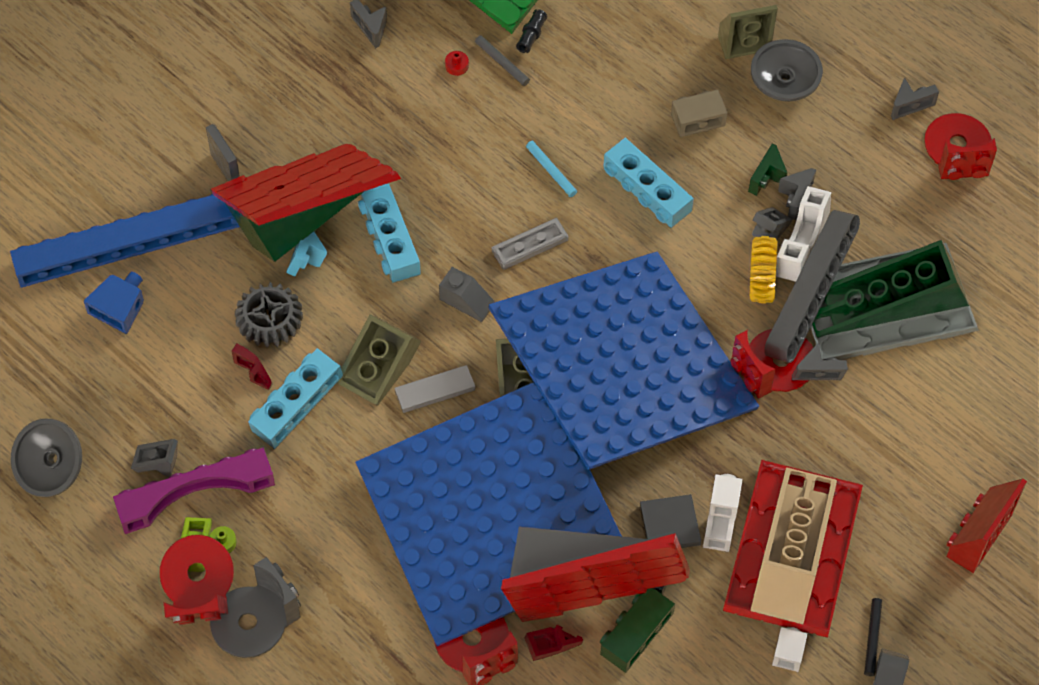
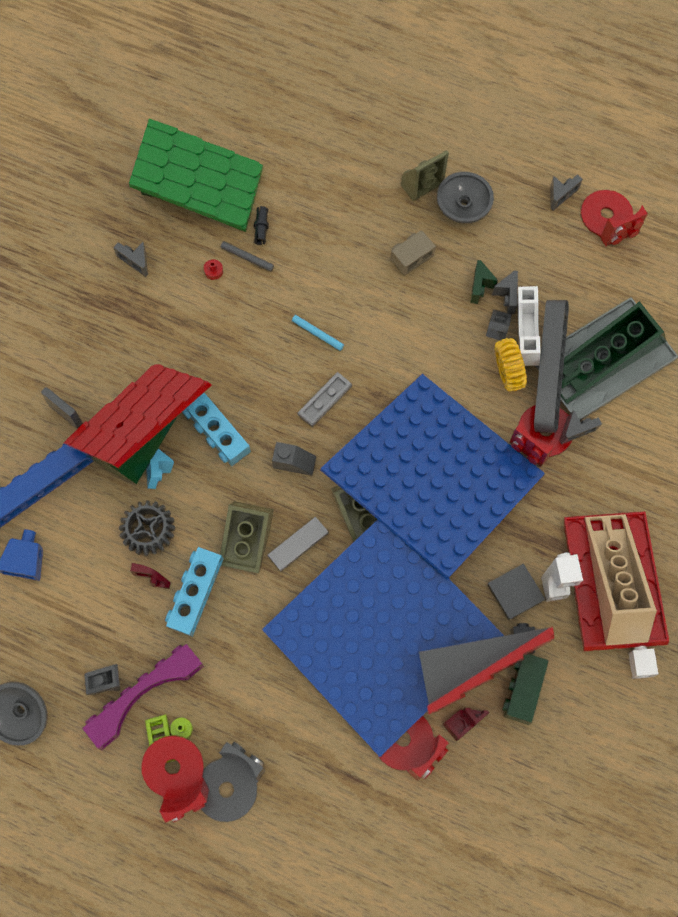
camera: 20 degrees left, 10 degrees up
medium azure brick [603,137,694,228] -> none

